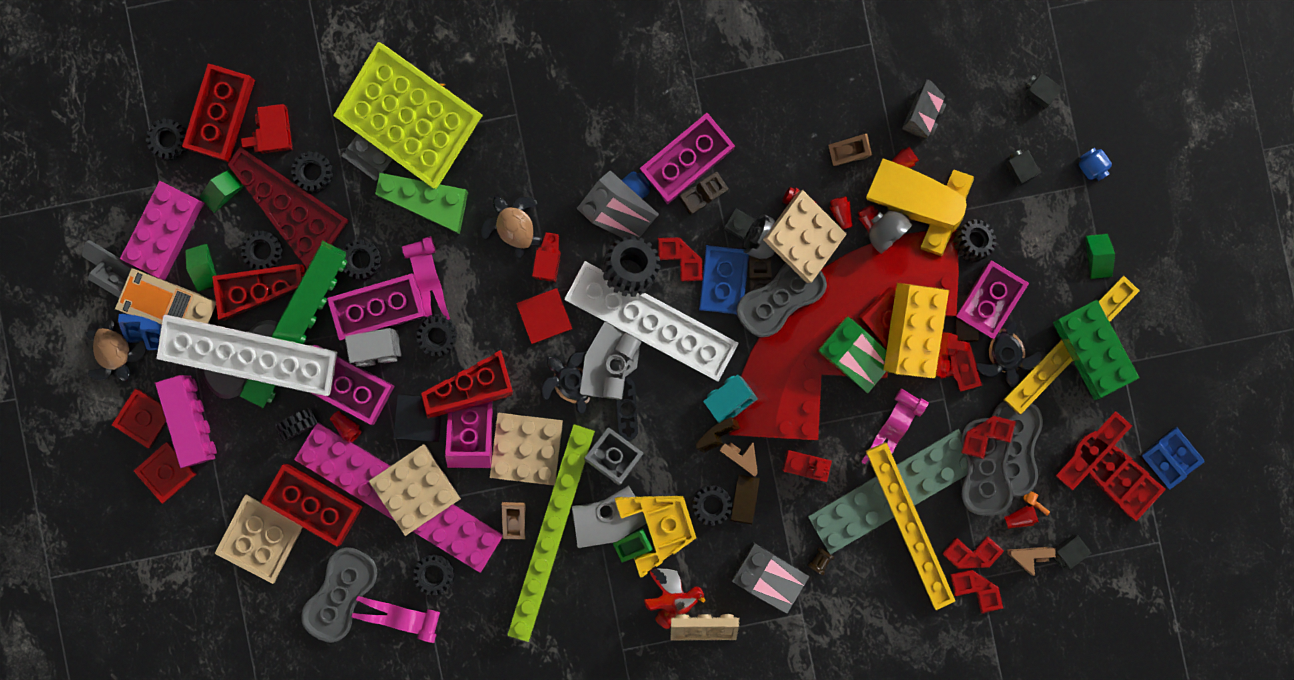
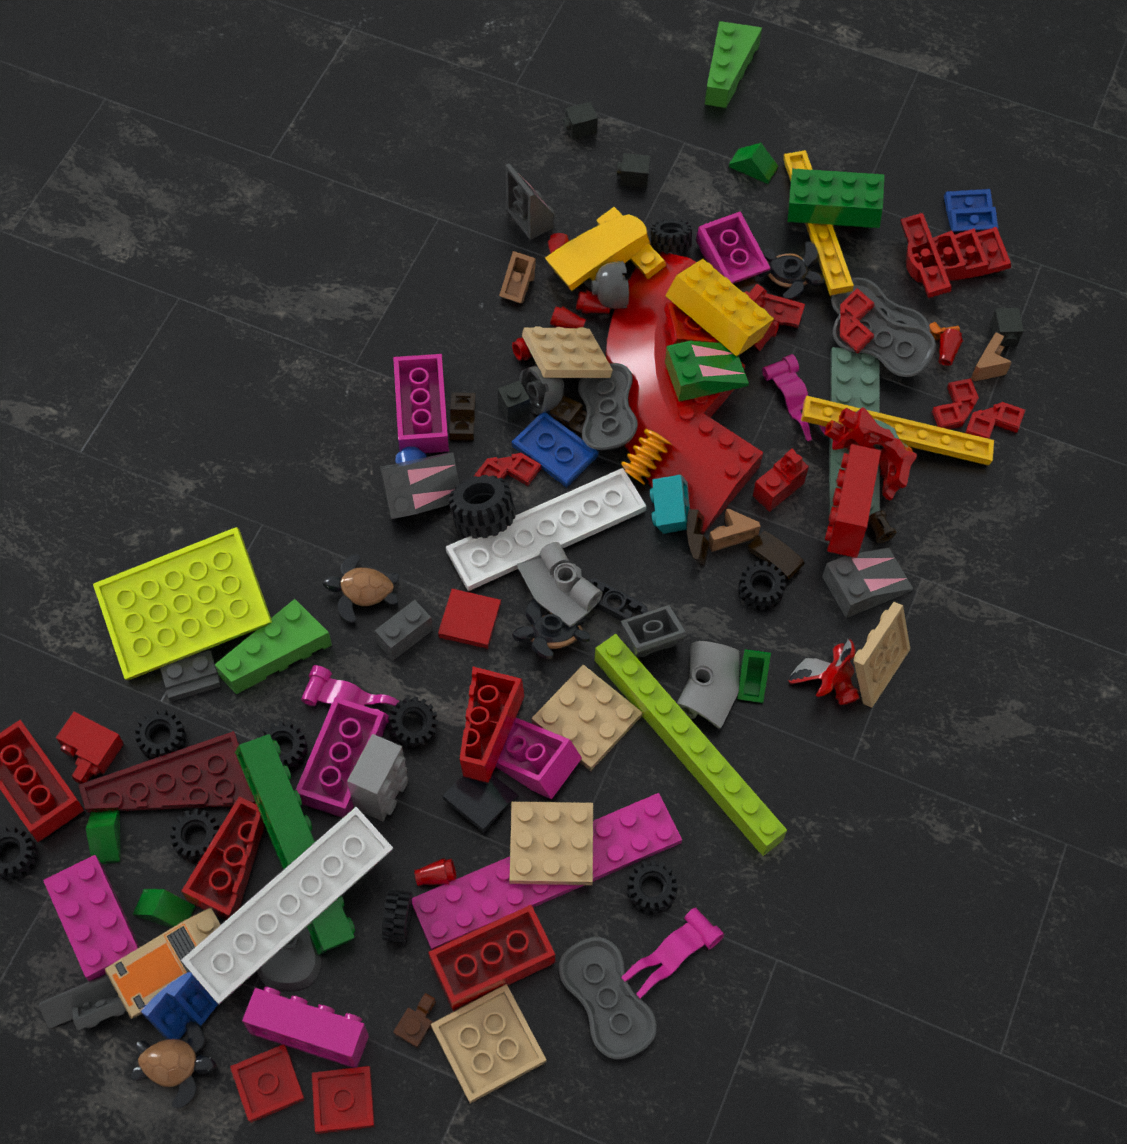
camera: 55 degrees left, 25 degrees down
dark pink brick [310,345,395,425] -> none
medium nougat slope [502,502,526,539] -> none
red hinge [532,233,561,282] -> none
yellow wing [614,496,696,578] -> none
blue head [1079,147,1112,181] -> none
none -> dark grey brick [375,600,433,661]
none -> reddish brown plate [393,993,436,1048]
none -> light orange piece [621,429,672,485]
none -> bright green wedge [705,21,762,108]
none -> red hips [825,407,917,501]
none -> red brick [825,444,881,558]

